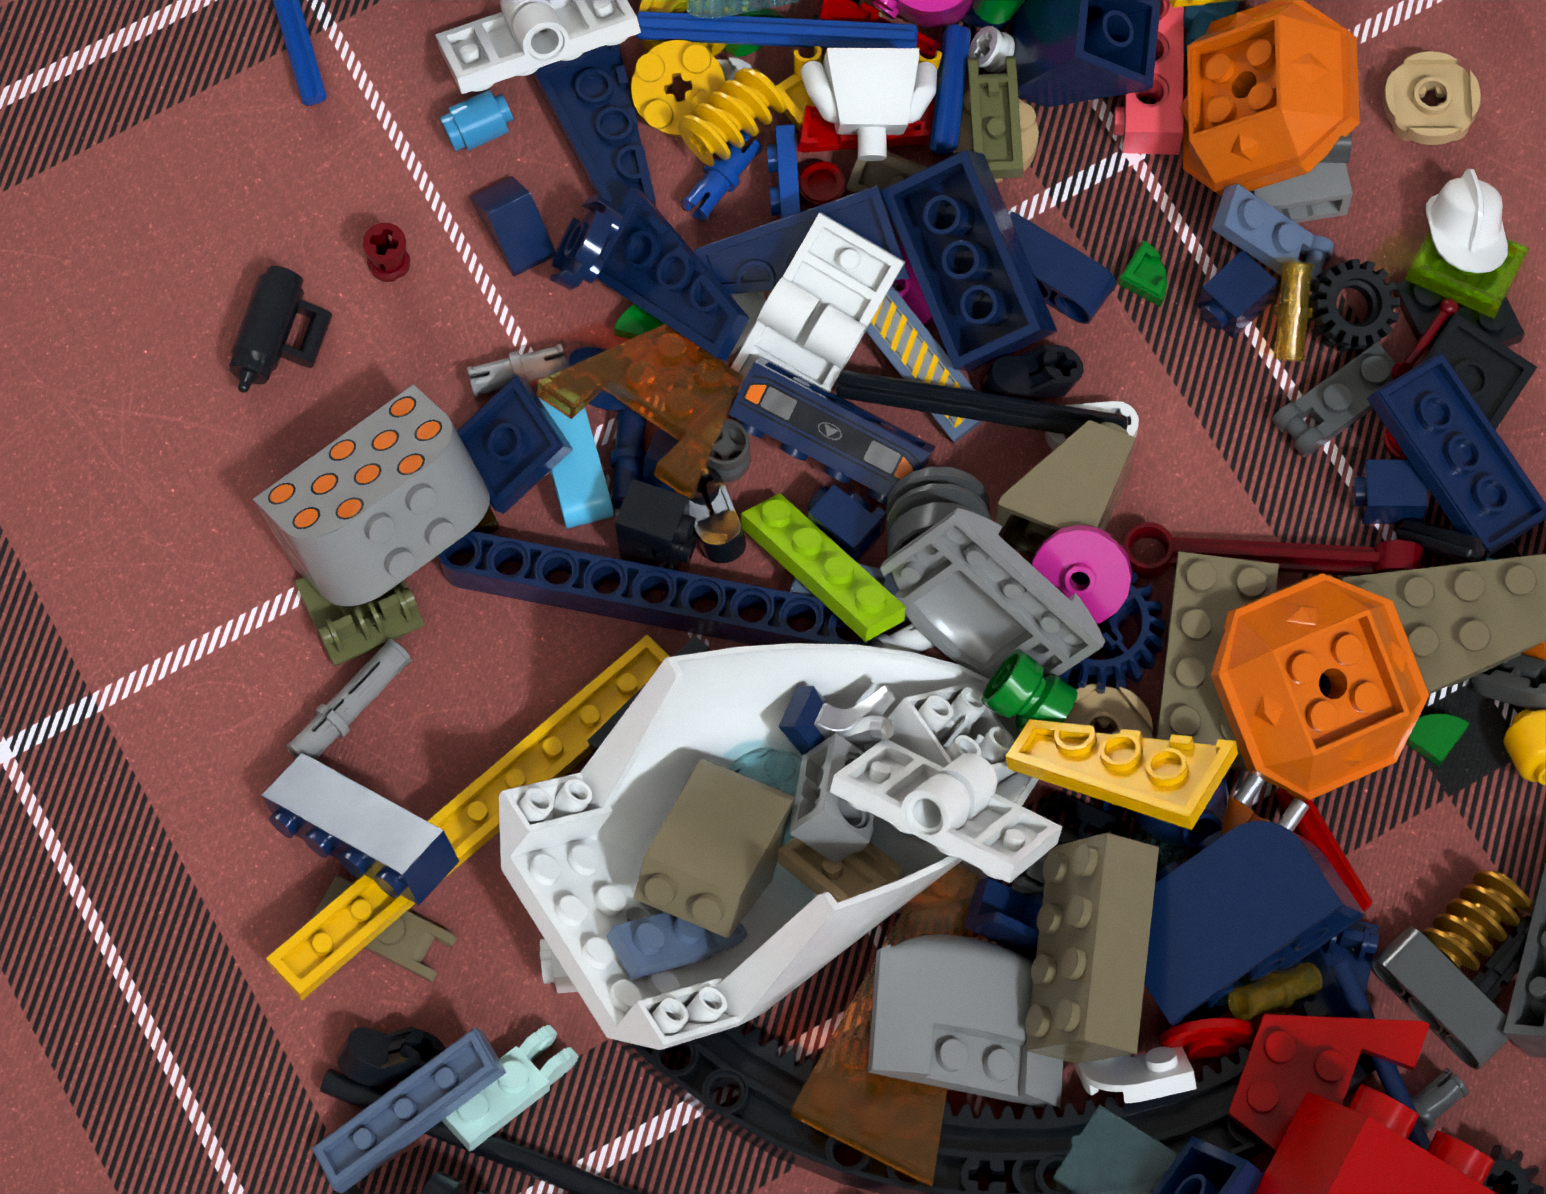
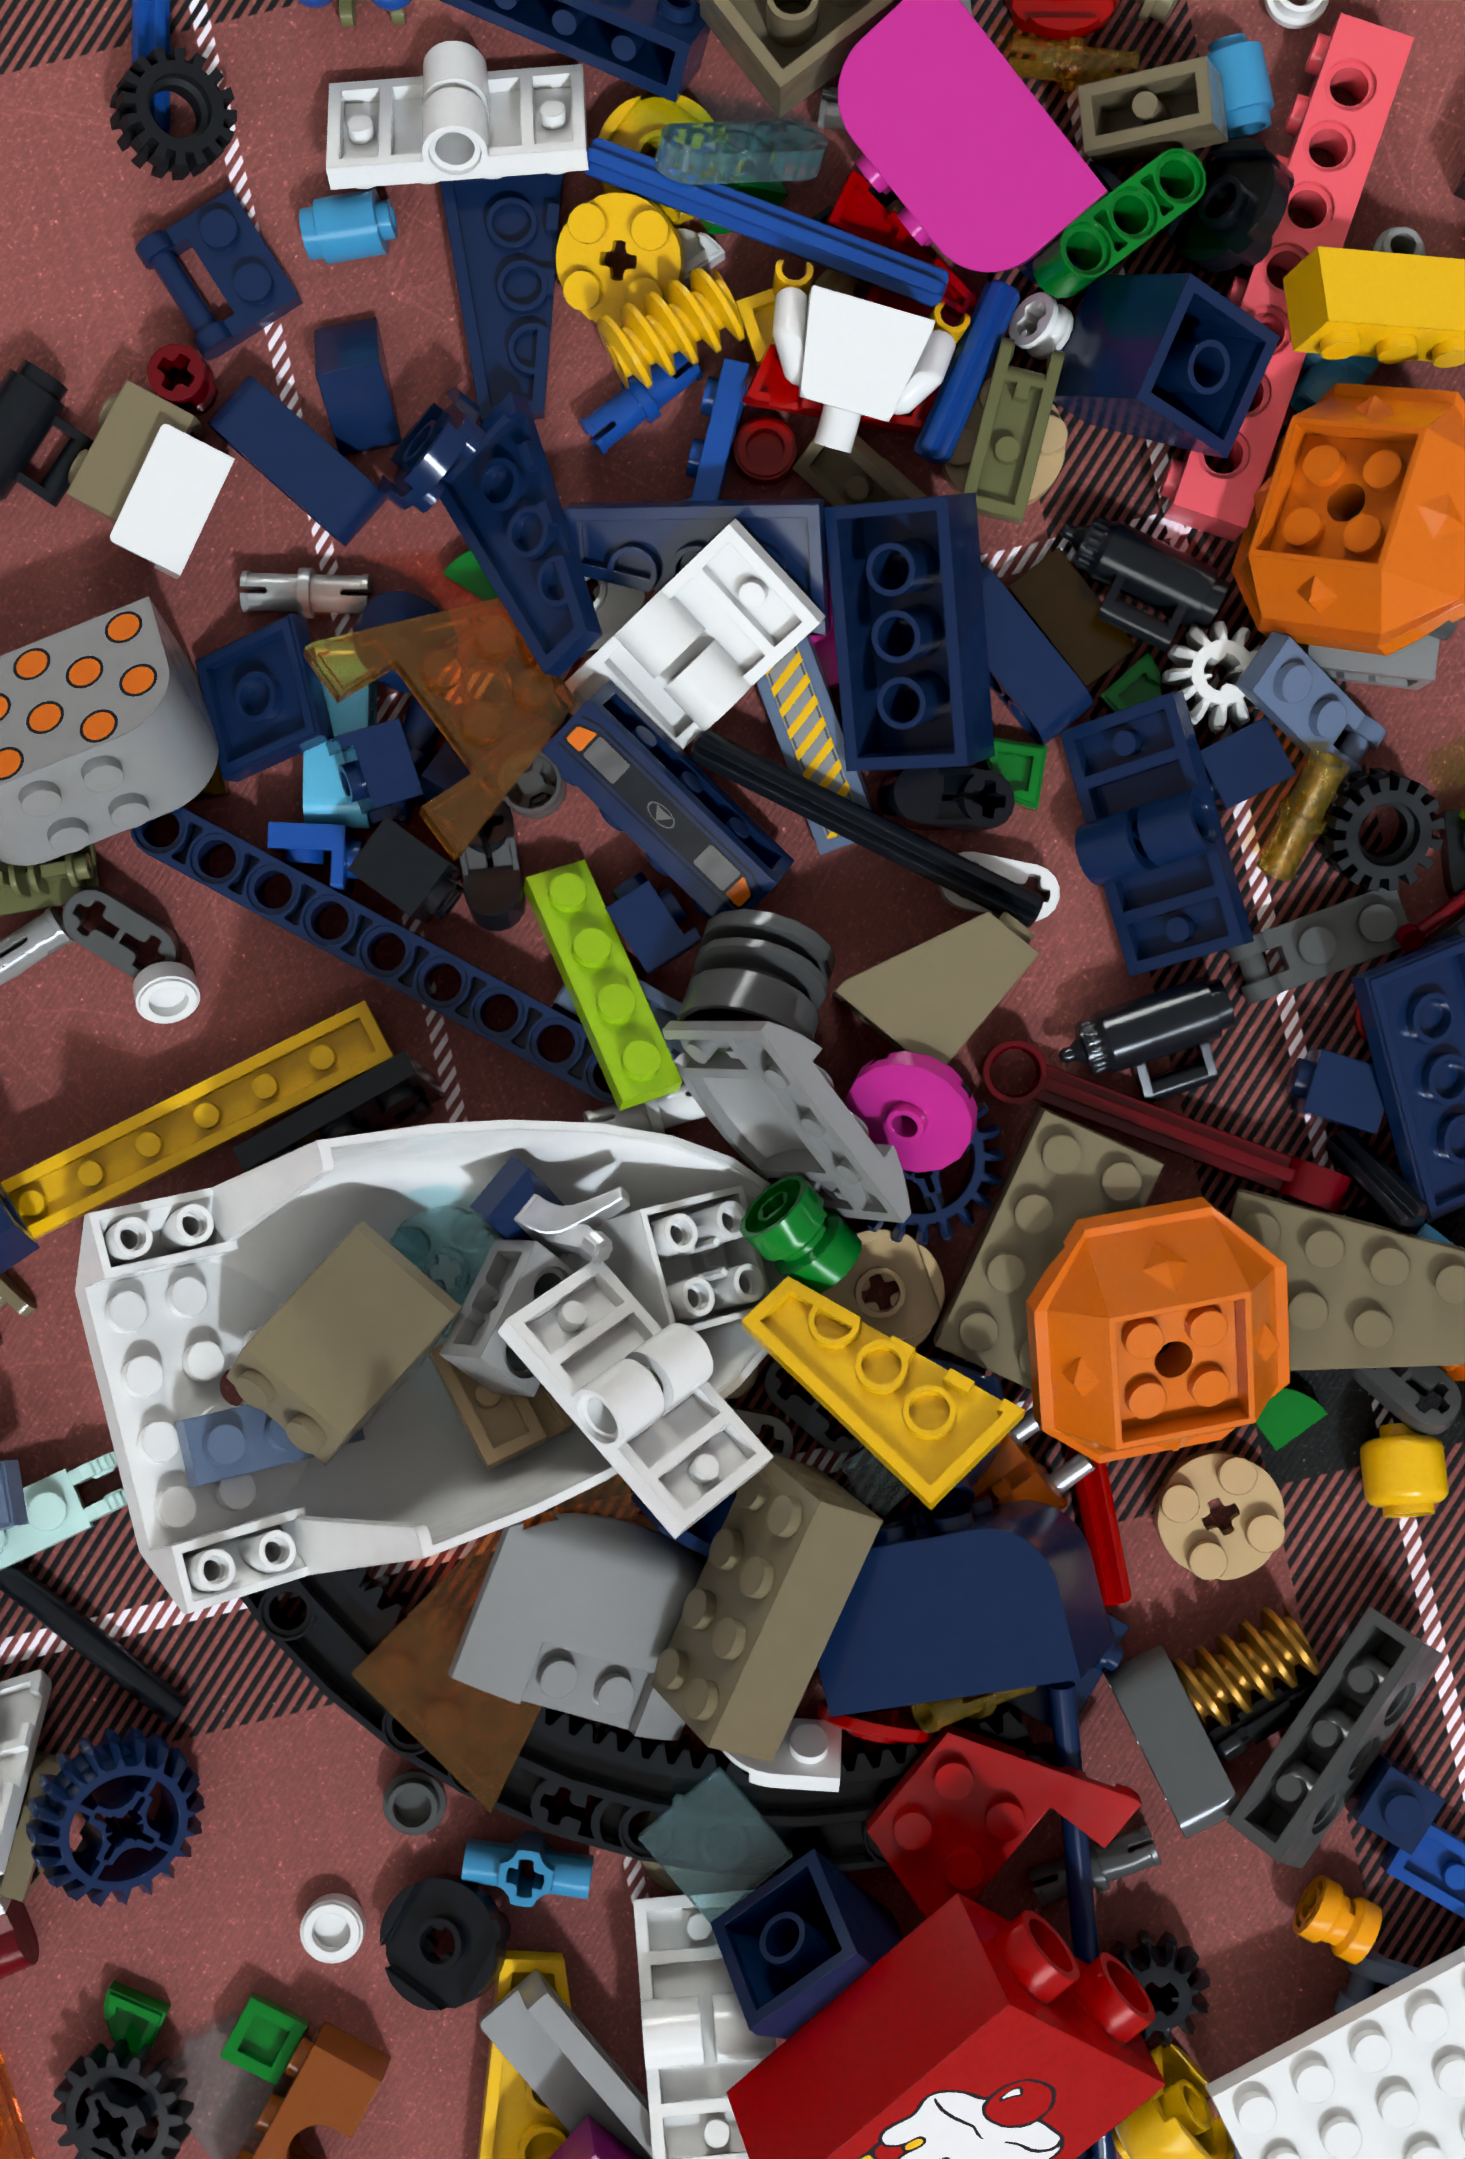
camera: 15 degrees right, 20 degrees up
none -> dark grey beam [62,886,180,978]
none -> dark tan brick [66,380,209,525]
none -> black tyre [110,47,237,181]
none -> white panel [110,424,235,579]
none -> white tile [132,961,200,1024]
none -> dark blue plate [135,189,303,360]
none -> dark blue beam [207,375,387,547]
none -> blue bracket [267,822,364,892]
none -> dark blue brick [326,718,423,824]
none -> green tile [983,738,1048,811]
none -> dark brown tile [1007,547,1137,688]
none -> black piece [1059,977,1235,1103]
none -> black piece [1060,516,1230,651]
none -> dark blue plate [1060,691,1254,977]
none -> tan plate [1153,1449,1285,1580]
none -> white gear [1162,621,1262,733]

